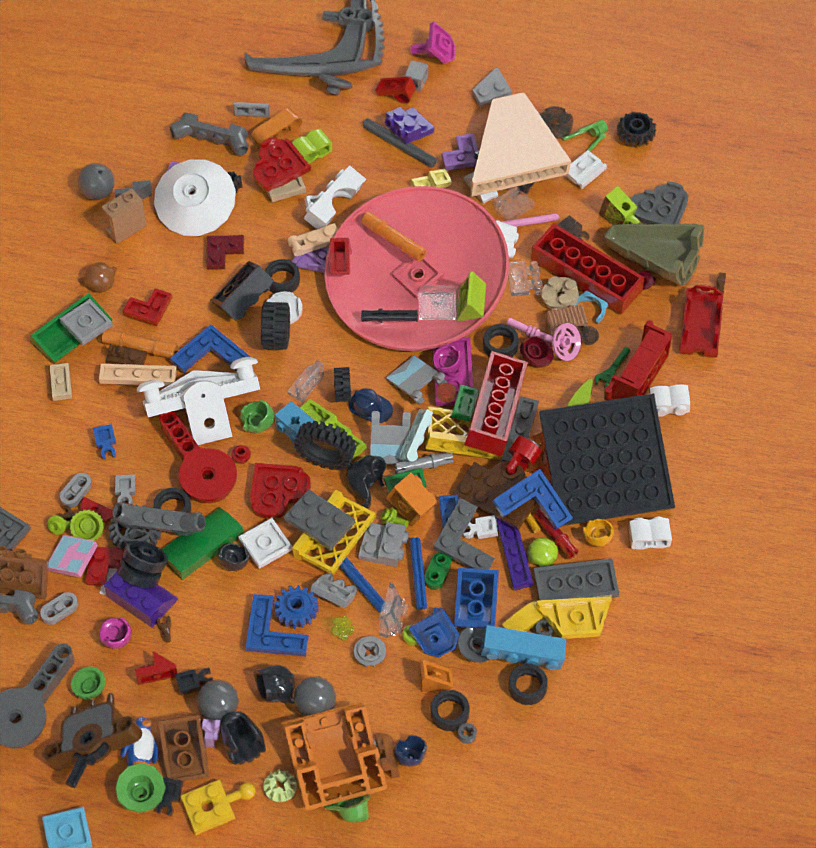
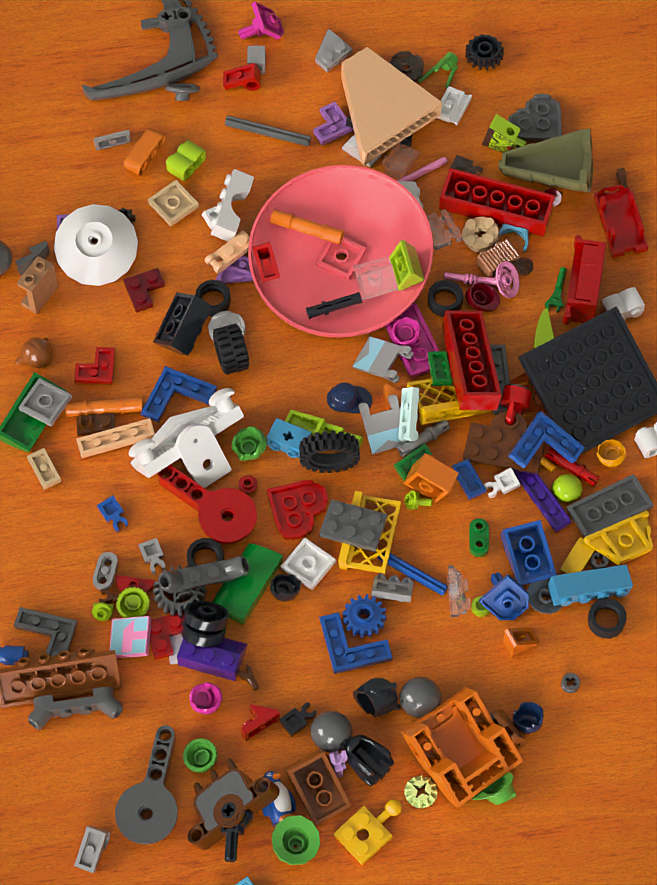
camera: 20 degrees left, 5 degrees up
light grey plate [40,592,78,625] -> none
black plate [156,777,184,816] -> none
dark grey plate [170,113,249,156] -> none
red plate [253,137,311,191] -> none
clear bracket [288,360,324,402] -> none
clear neon green plant [331,616,354,641] -> none
black tyre [334,367,351,402] -> none
black piece [346,455,386,509] -> none
light grey gear [354,636,386,667] -> none
light grey plate [359,522,409,567] -> none
dark purple plate [385,107,435,144] -> none
light yellow slope [410,169,452,188] -> none
blue axle [410,537,427,610] -> none
black tyre [431,690,470,731] -> none
dark grey plate [433,498,495,569] -> none
clear orange tile [437,383,456,402] -> none

